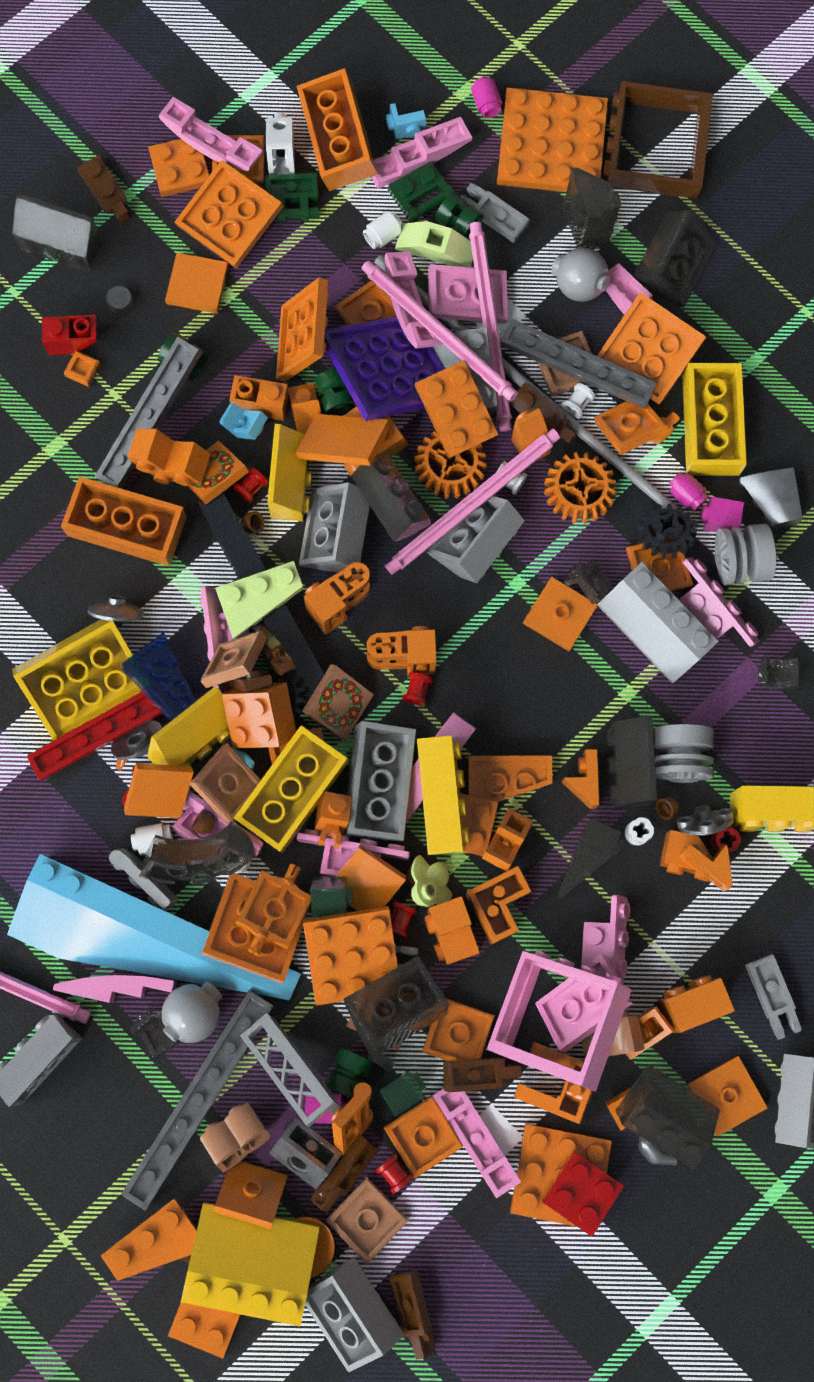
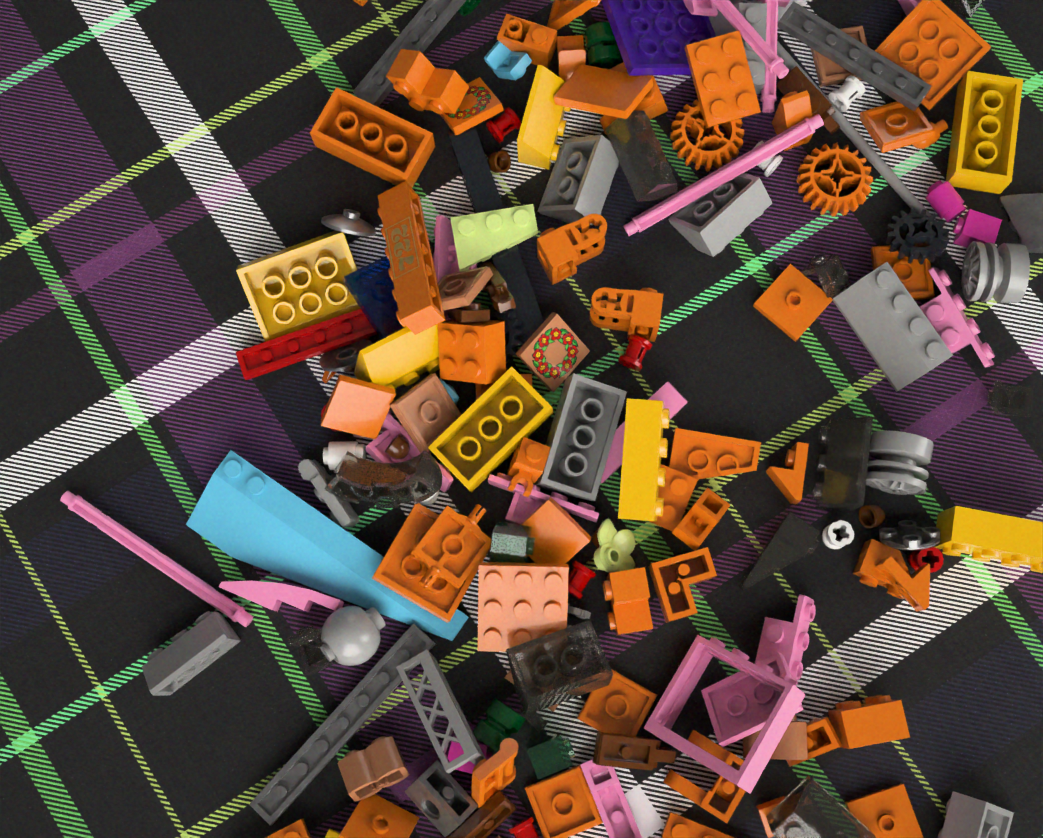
camera: 20 degrees right, 0 degrees up
light grey hinge [745,954,802,1040] -> none
none -> orange brick [377,181,445,335]

